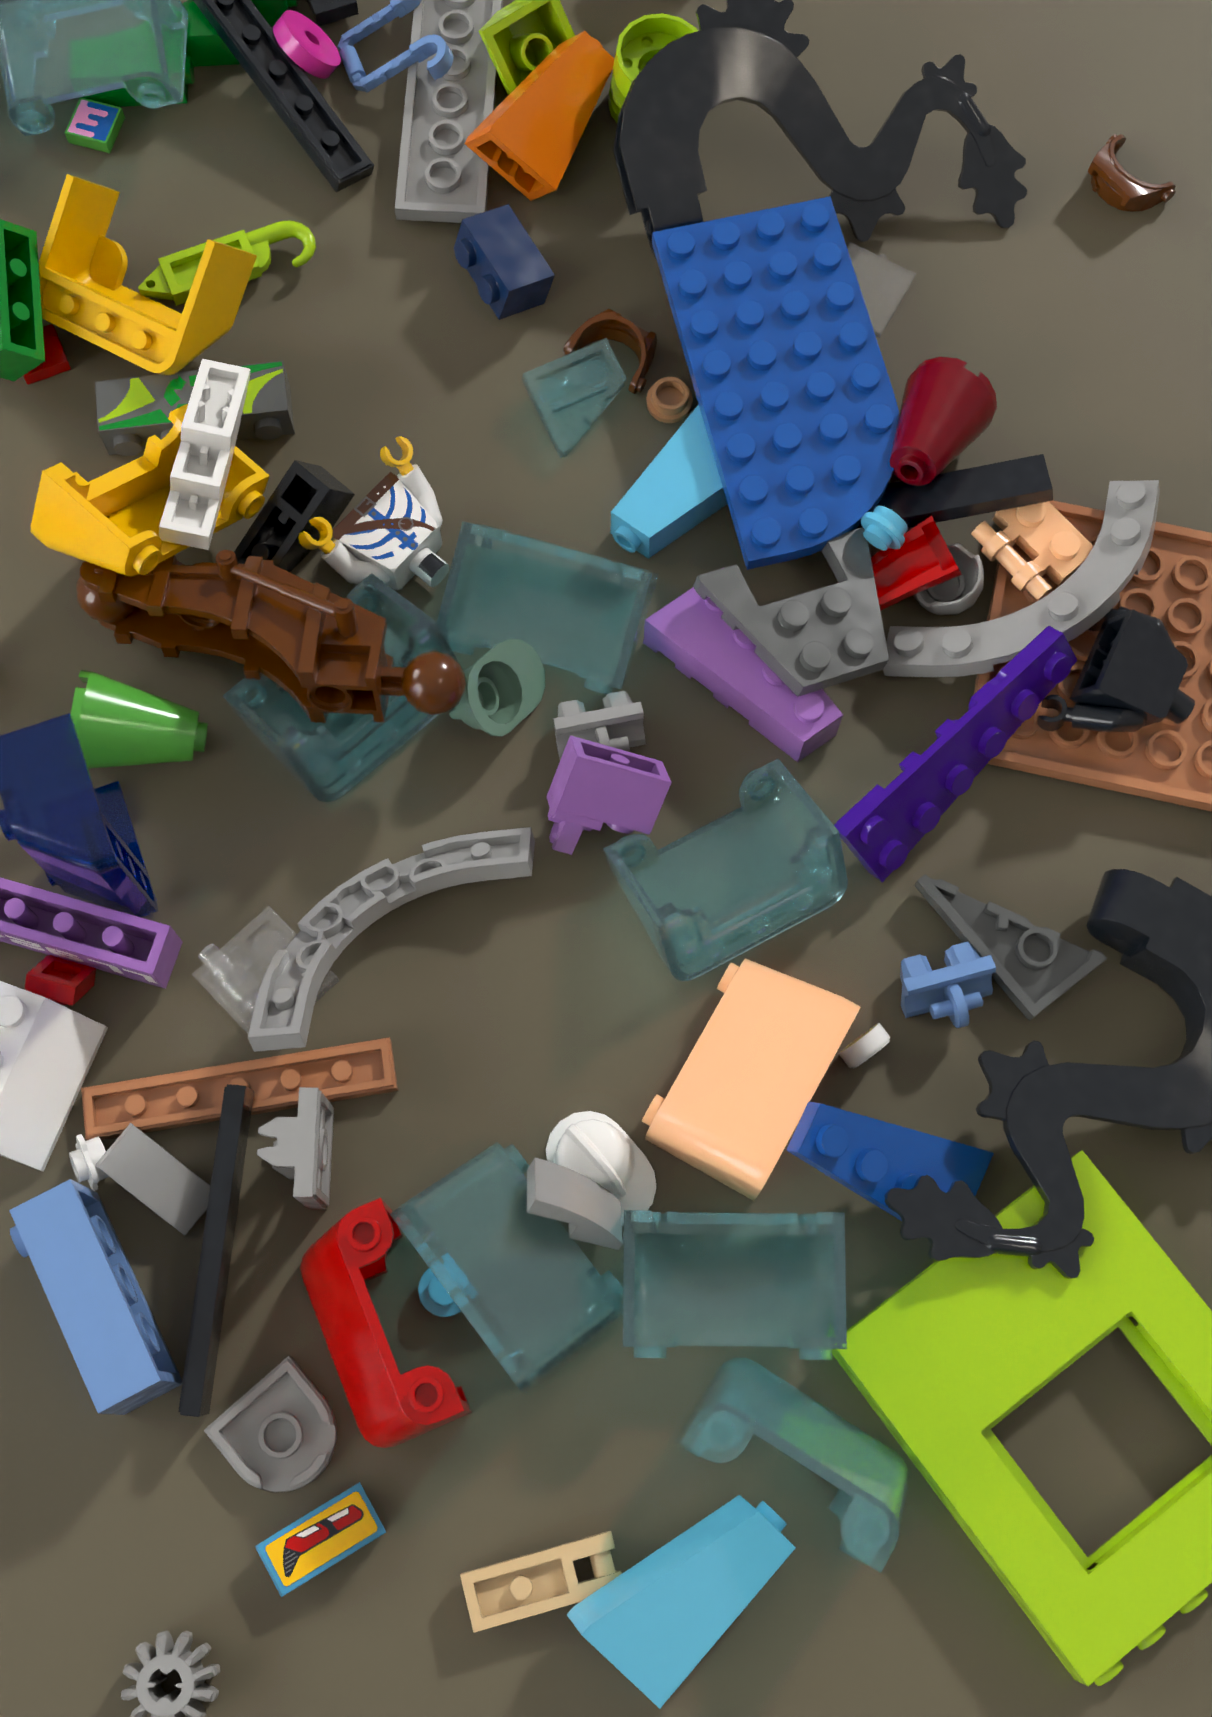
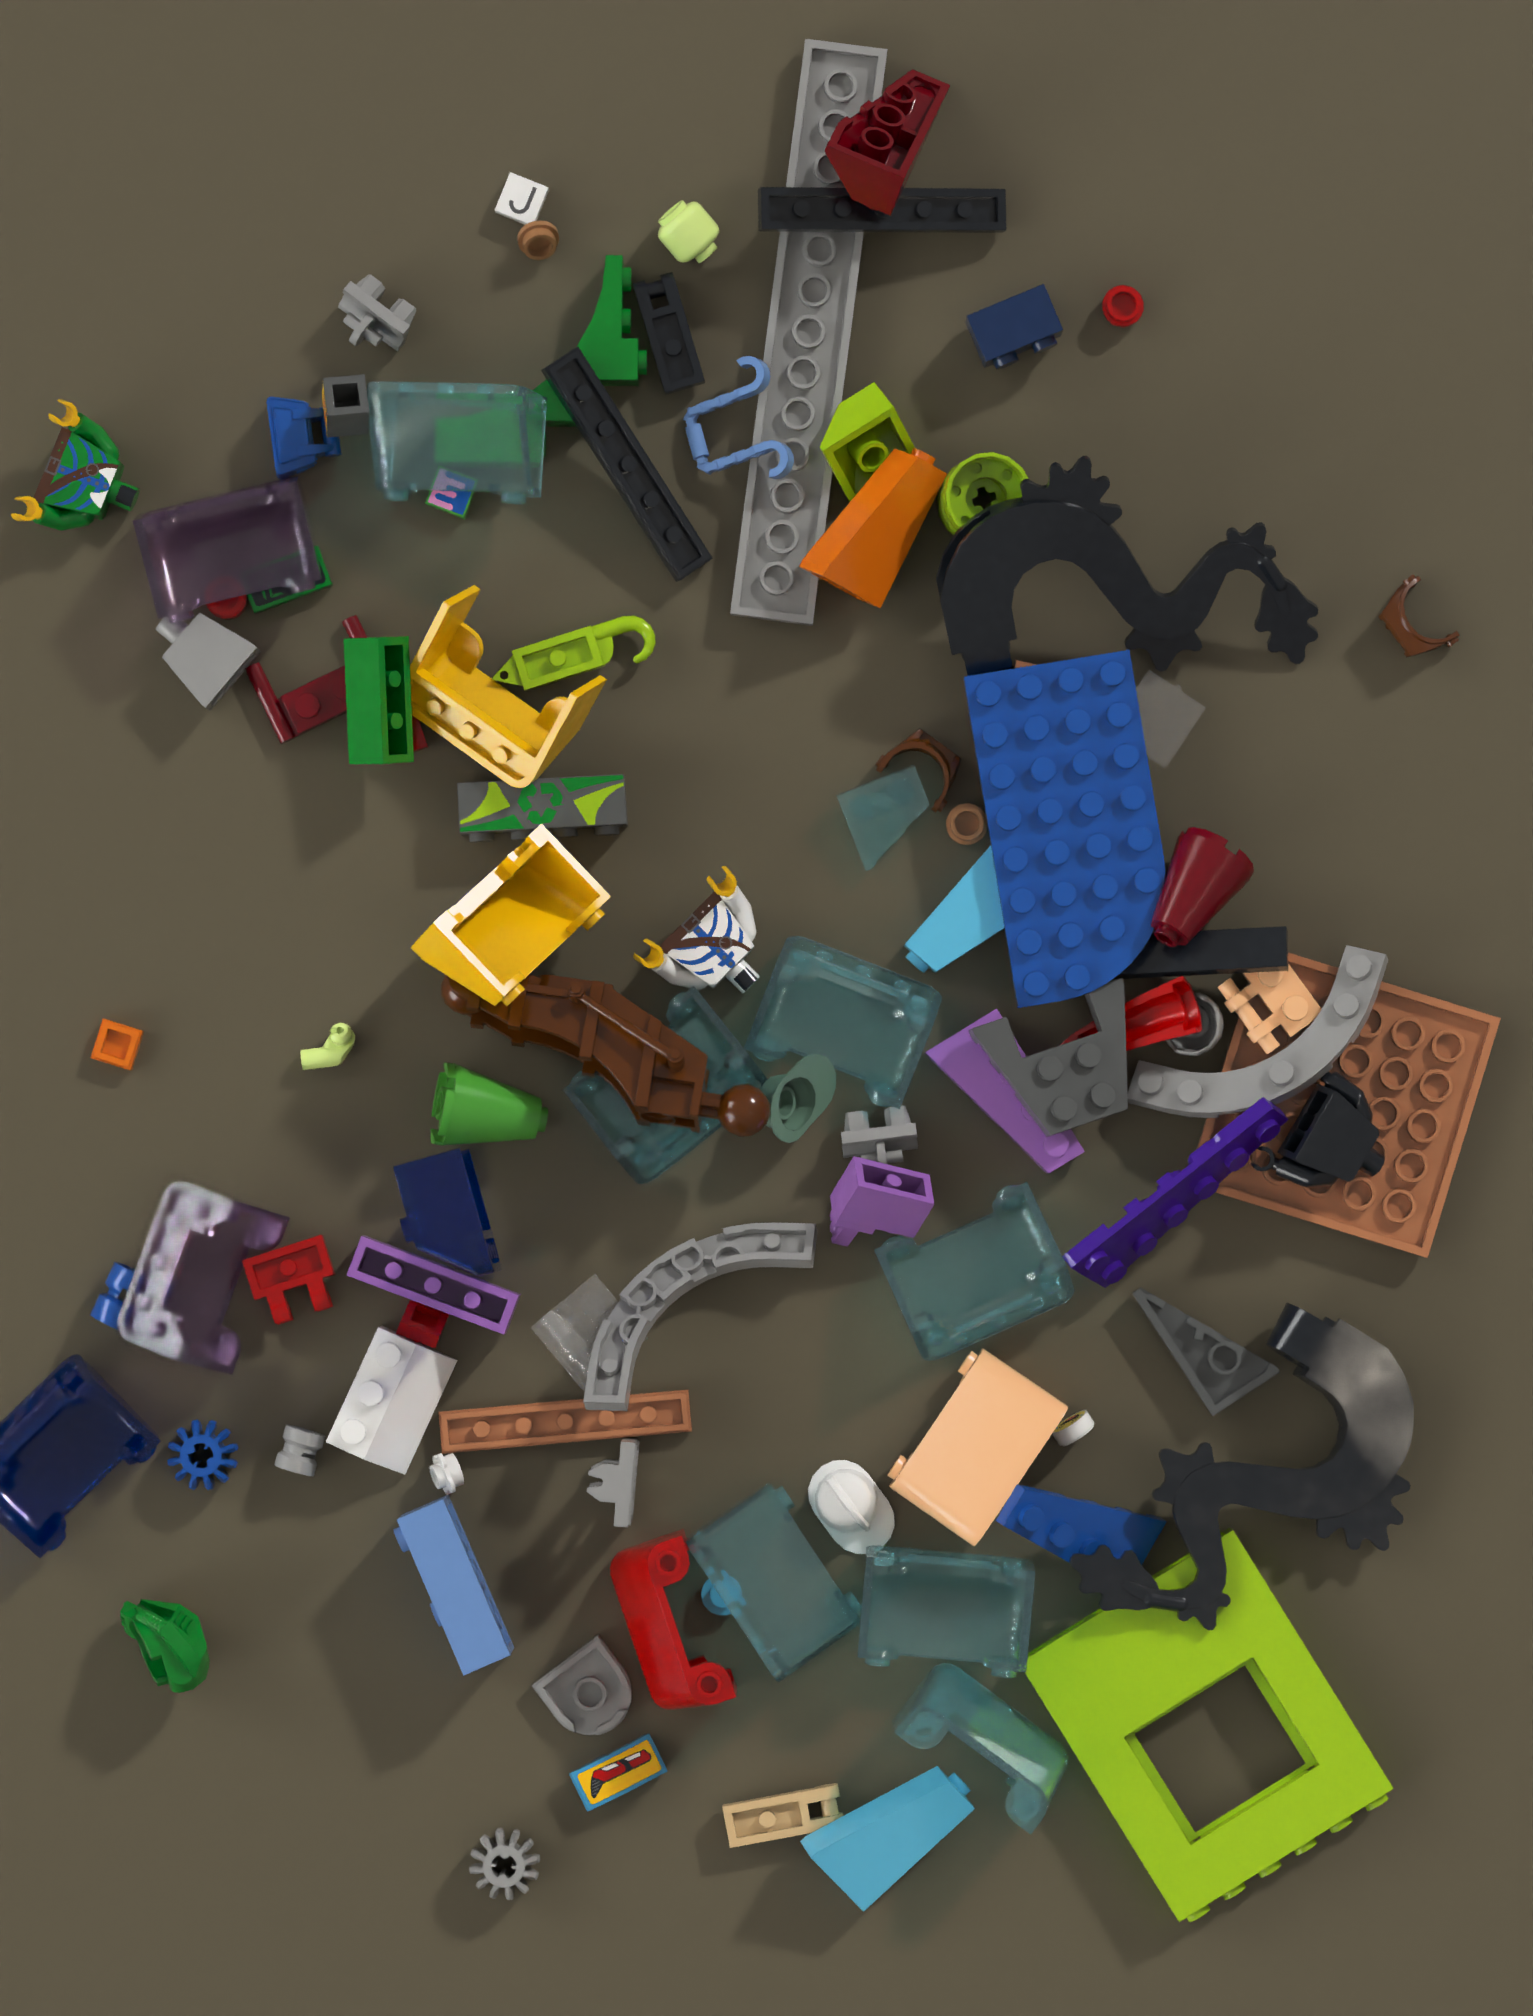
camera: 10 degrees right, 15 degrees up
light grey slope [95,1123,210,1235] -> none
white slope [159,359,250,550] -> none
black tile [178,1084,254,1417] -> none
black slope [234,460,355,572] -> none
dark pink piece [273,10,341,79] -> none
dark blue brick [454,204,555,320] -> none
light grey slope [527,1157,623,1250] -> none
medium azure plate [861,506,908,551] -> none
medium blue hips [900,941,996,1028] -> none

